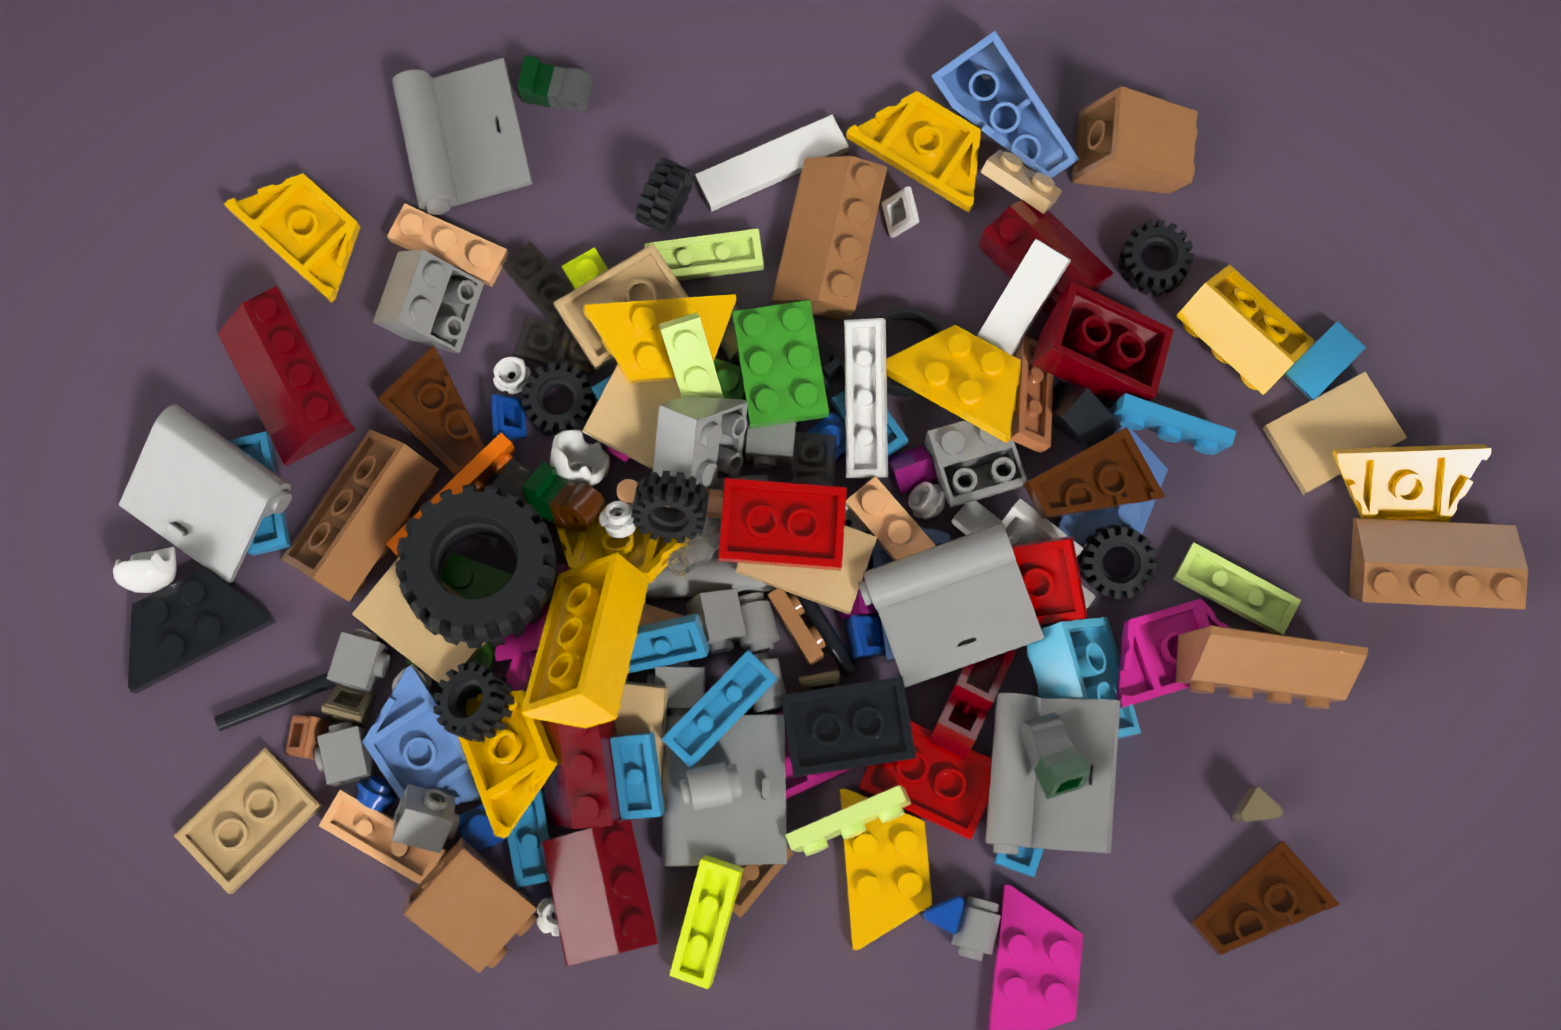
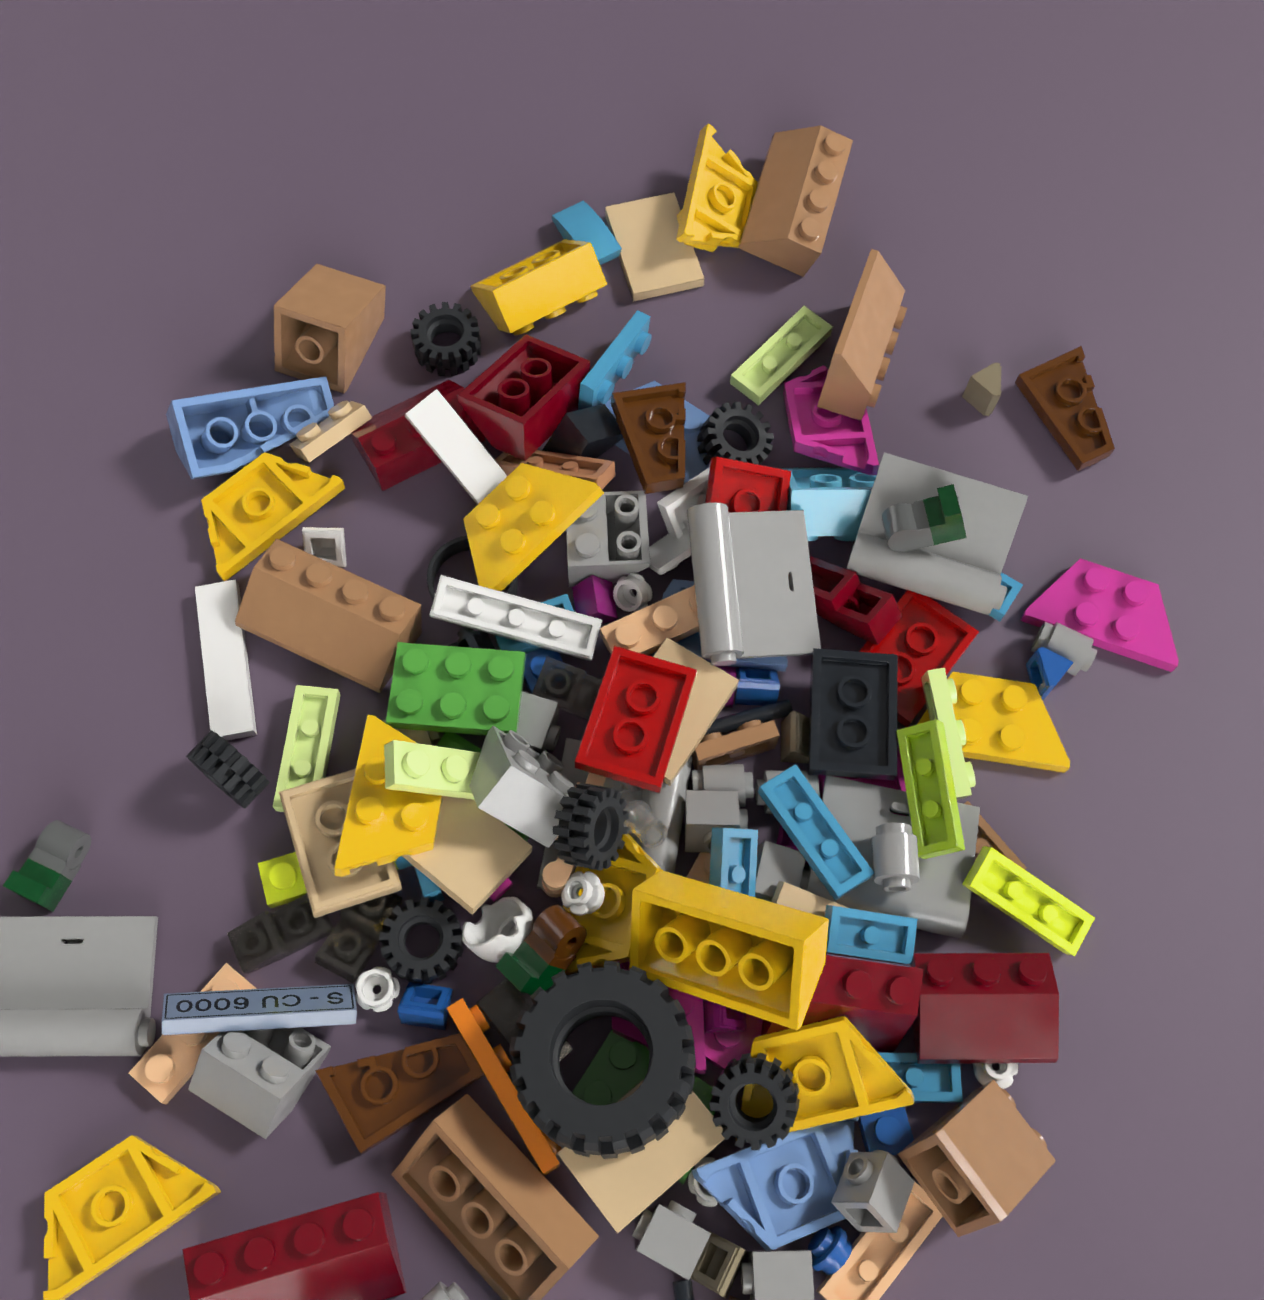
camera: 80 degrees left, 10 degrees down
none -> sand blue tile [162,984,357,1035]
none -> lime plate [897,719,965,859]

